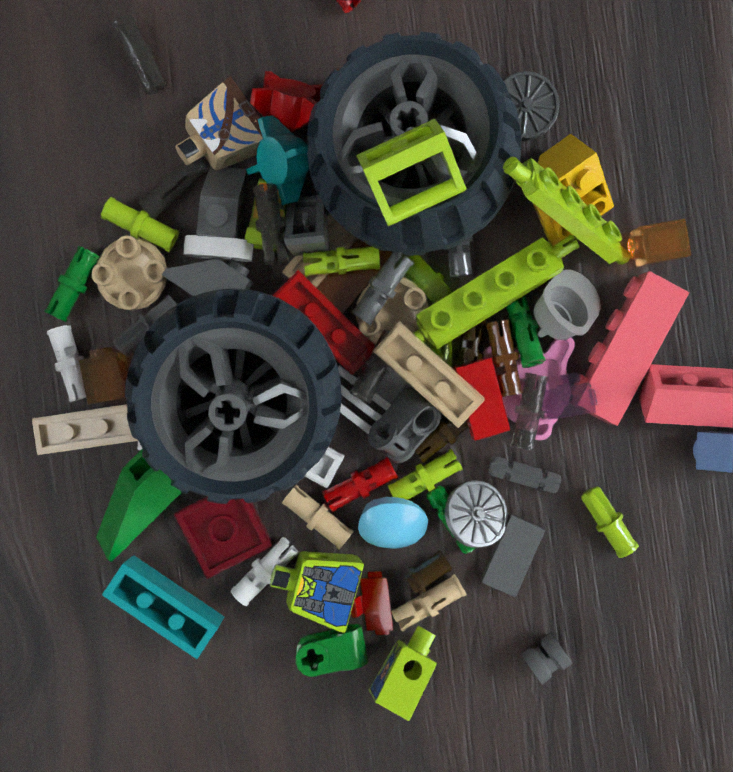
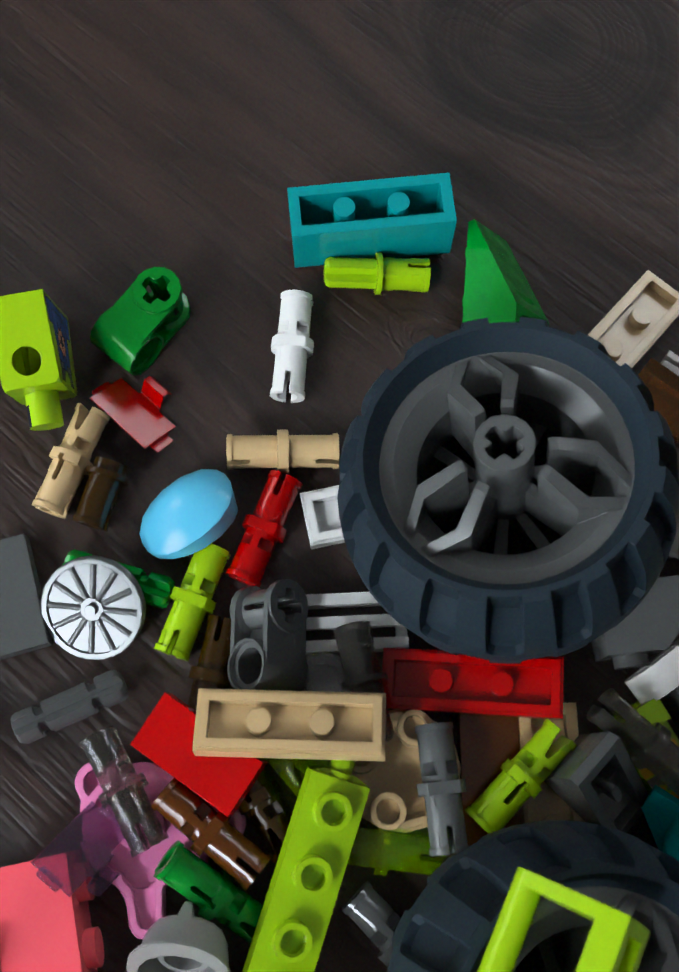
camera: 140 degrees right, 15 degrees down
dark red tile [173,496,273,579] -> none
torso [270,551,364,633] -> none
none -> lime axle [323,252,431,295]

